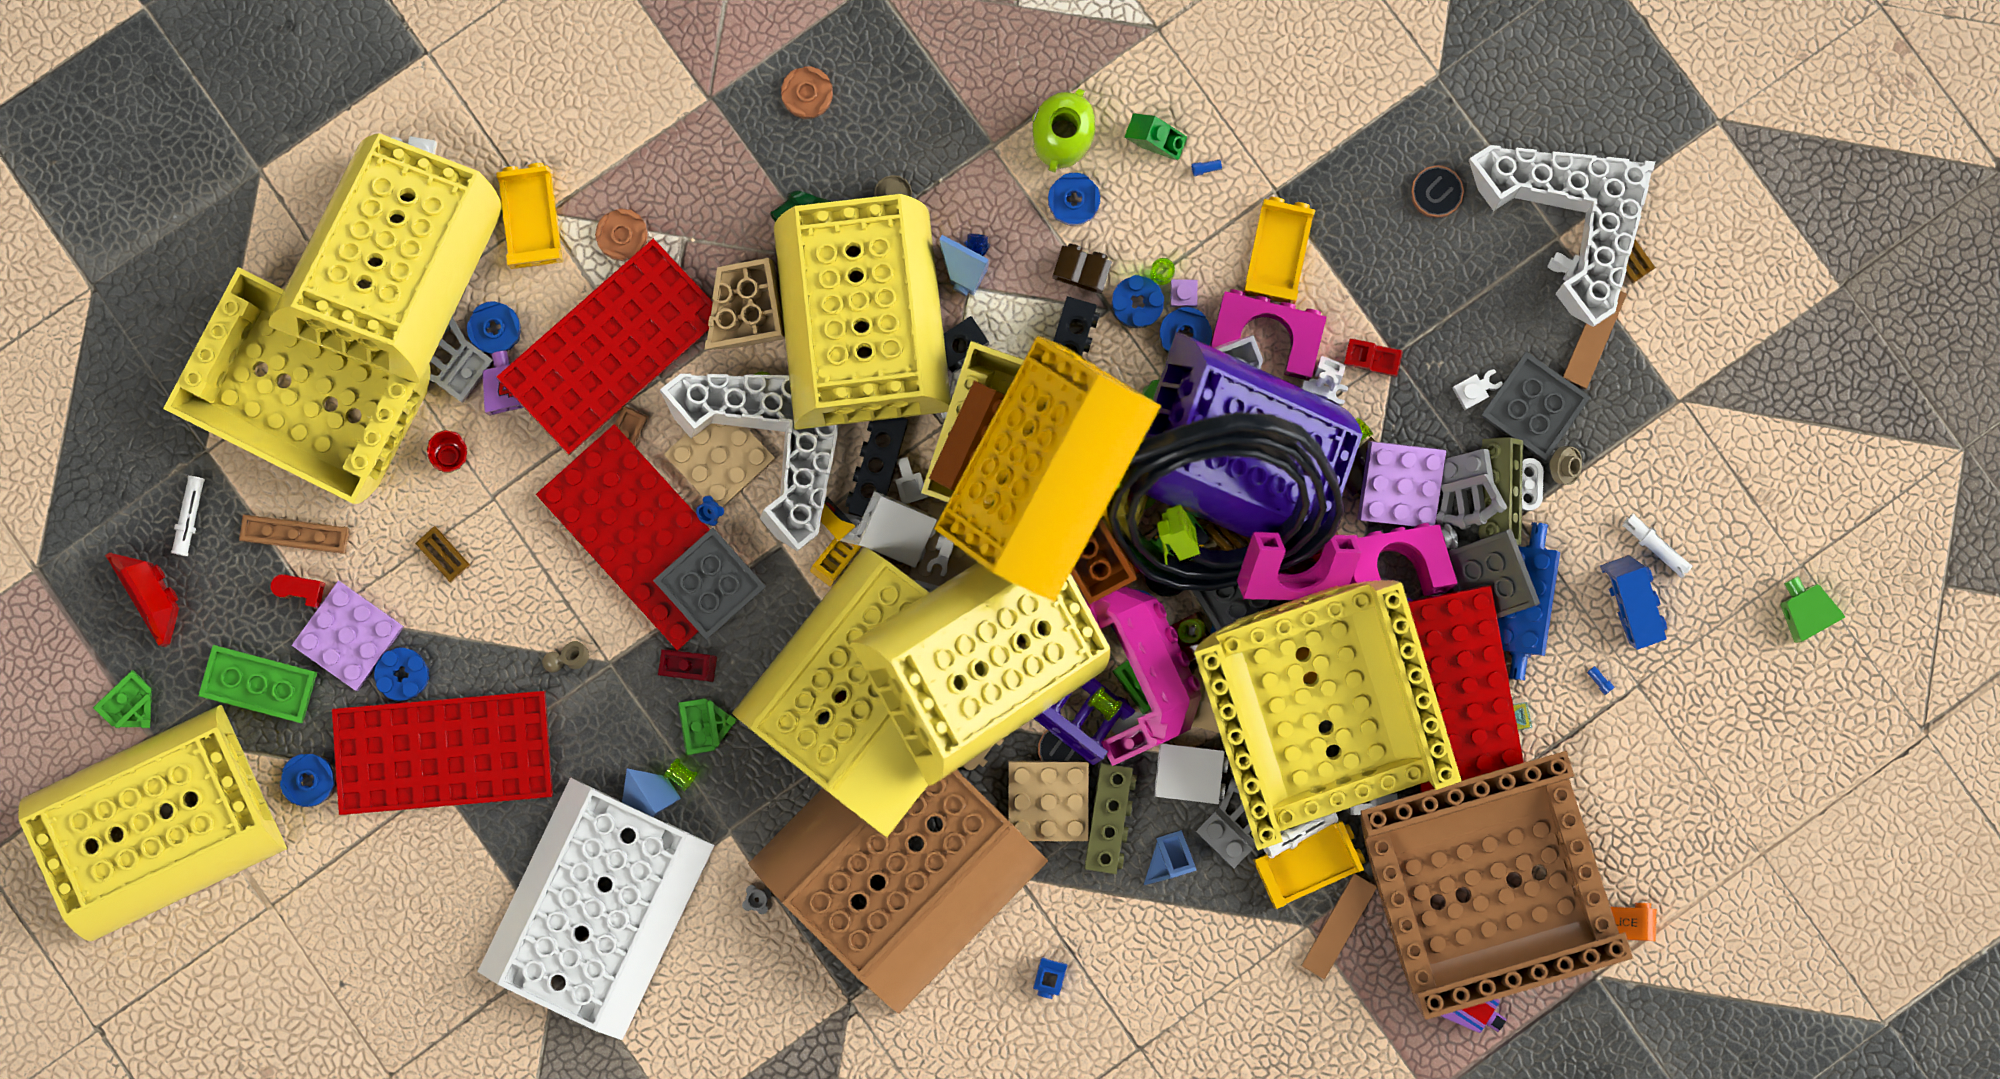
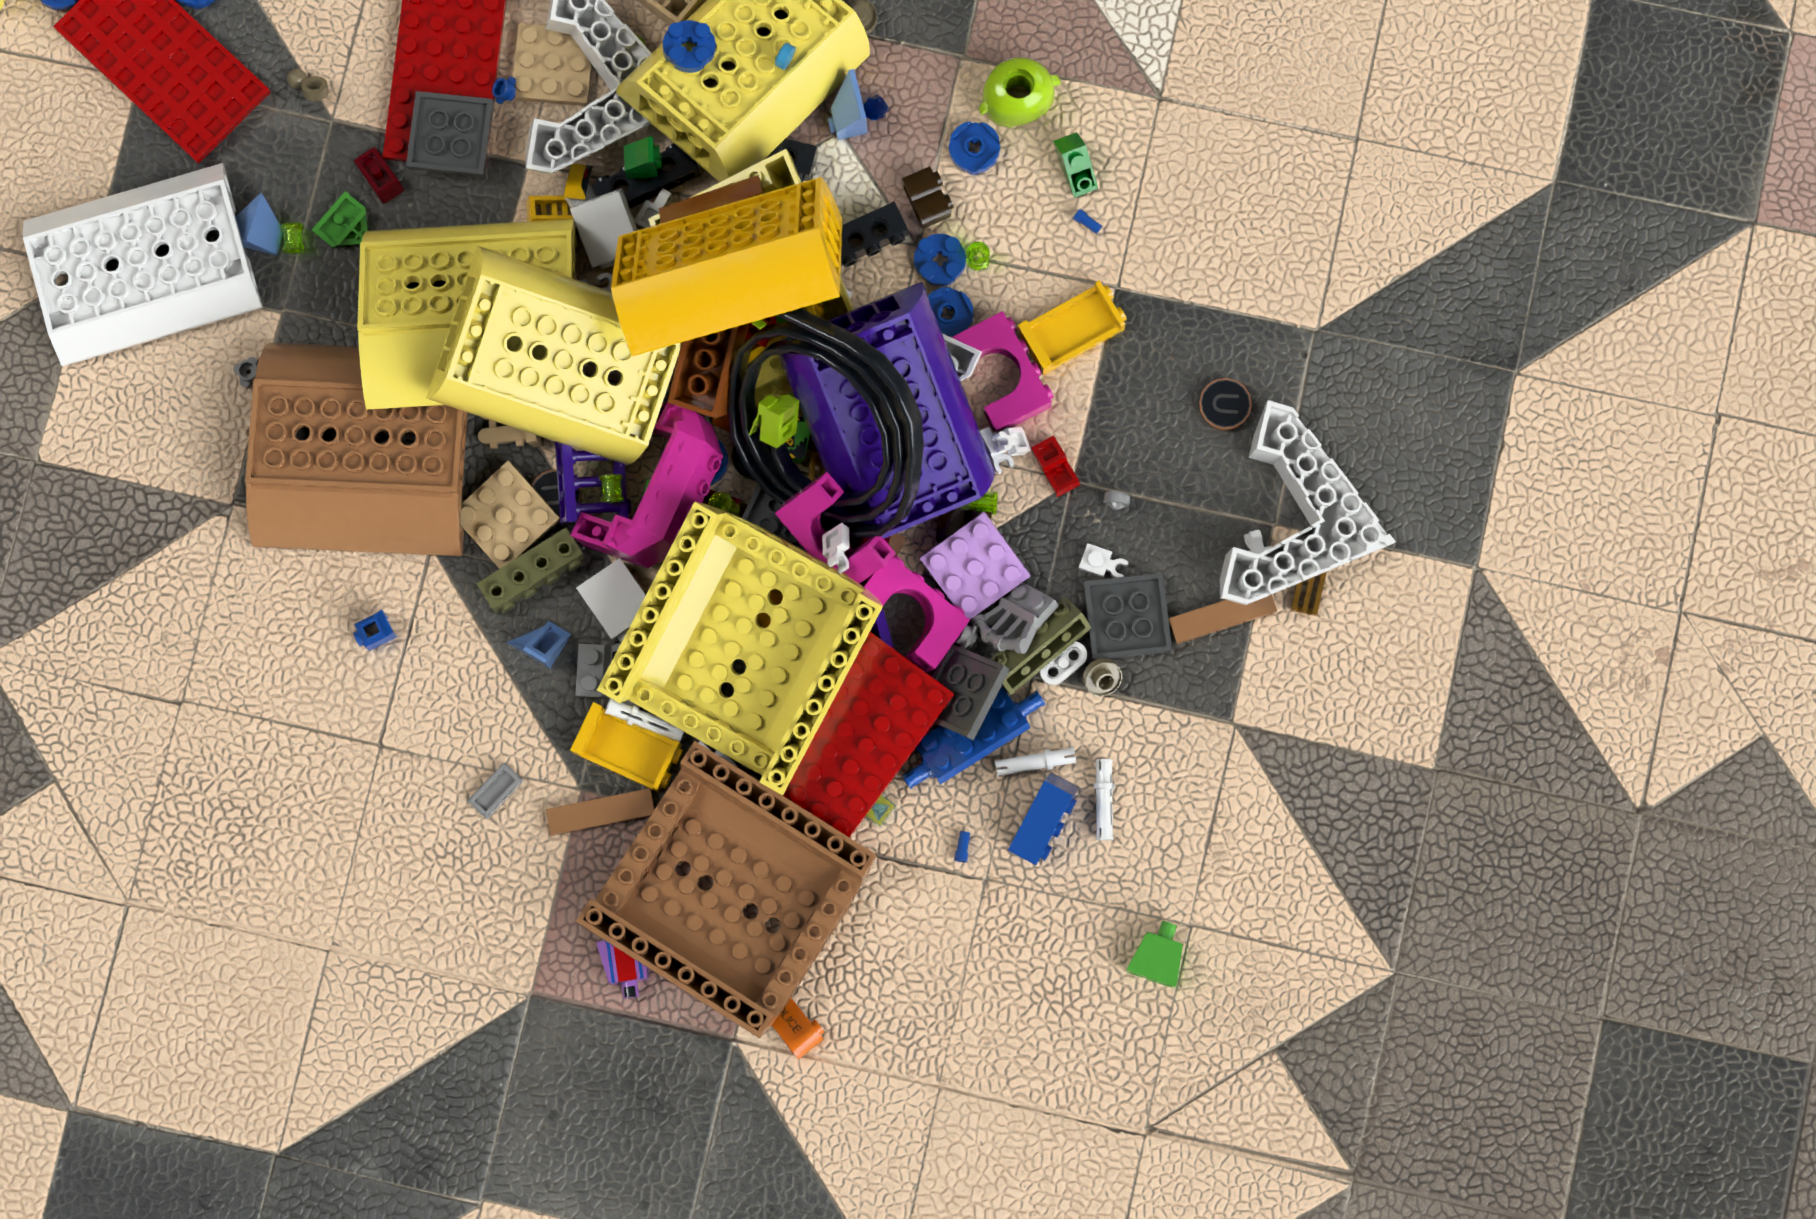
camera: 60 degrees right, 5 degrees down
lavender plate [1171,279,1197,307] -> none
none -> light grey tile [467,763,524,820]
none -> green slope [624,137,663,179]
none -> blue plate [663,20,716,73]
none -> dark azure tile [775,43,796,70]
none -> white plate [822,523,850,574]
none -> white pin [995,746,1076,777]
none -> light grey tile [1103,491,1131,510]

